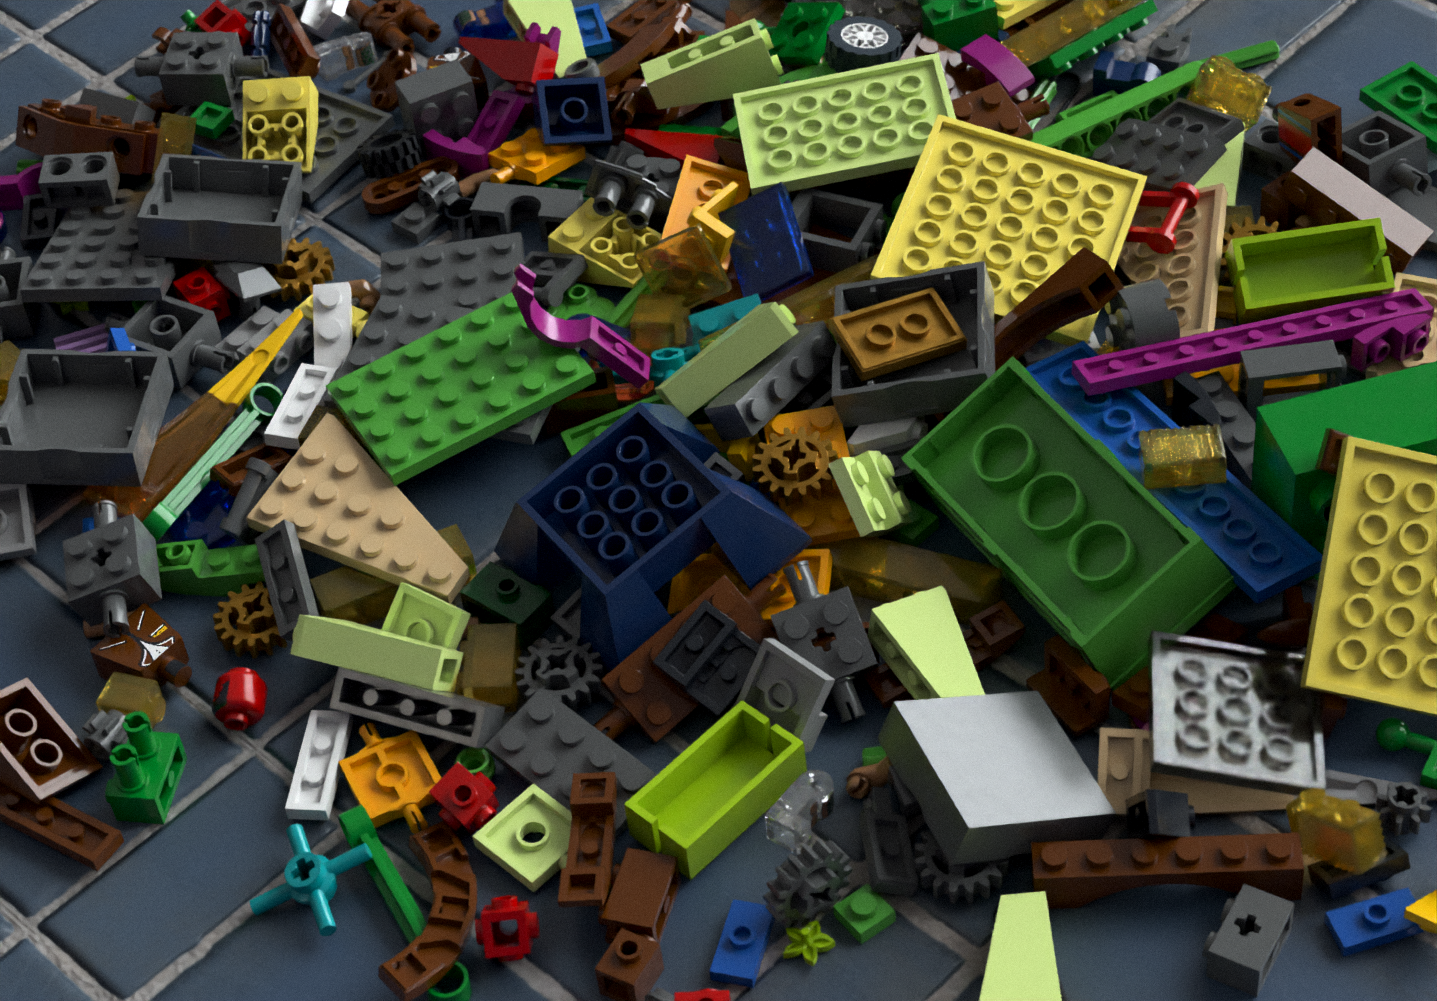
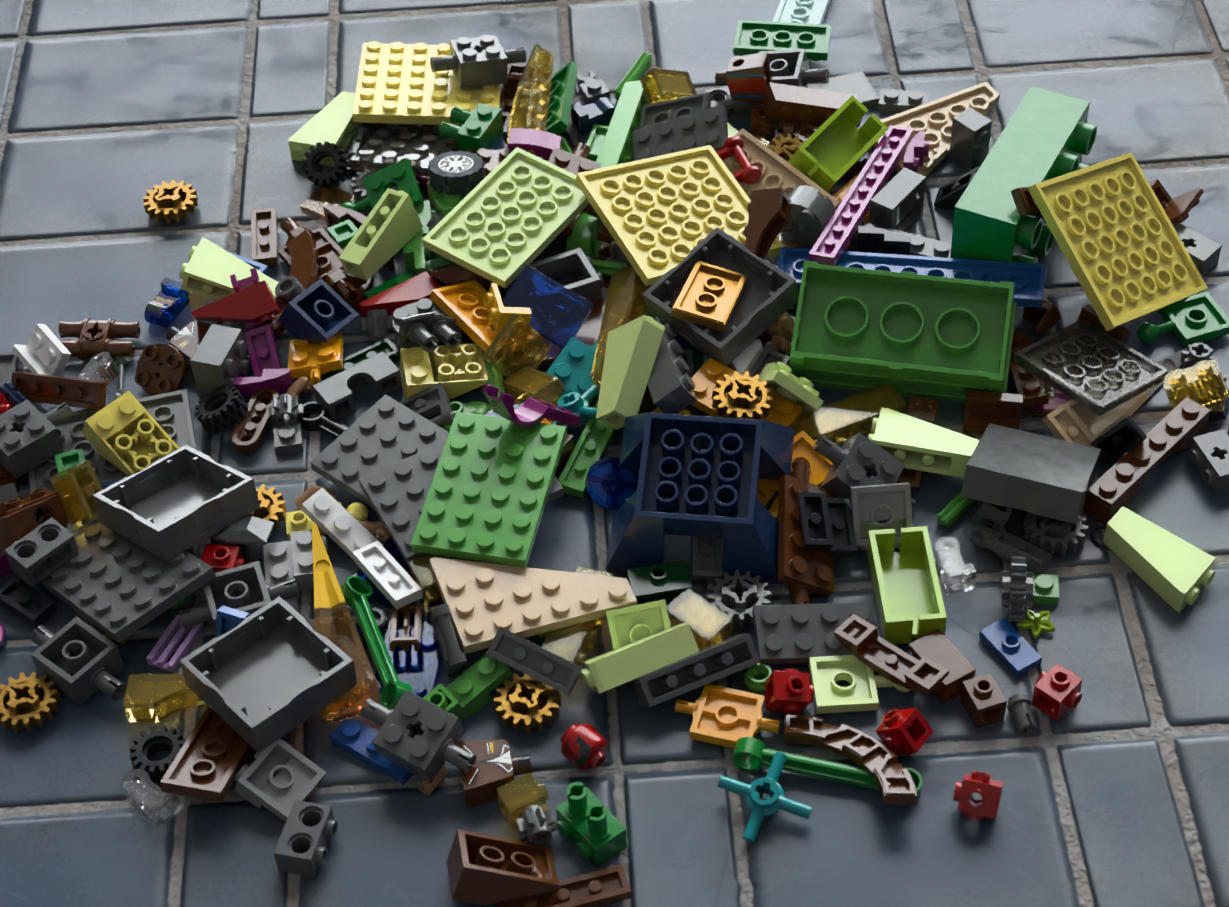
camera: 50 degrees left, 0 degrees up
white plate [285,710,354,821] -> none
medium nougat arm [846,756,892,799] -> none
clear yellow brick [1139,423,1227,489] -> none

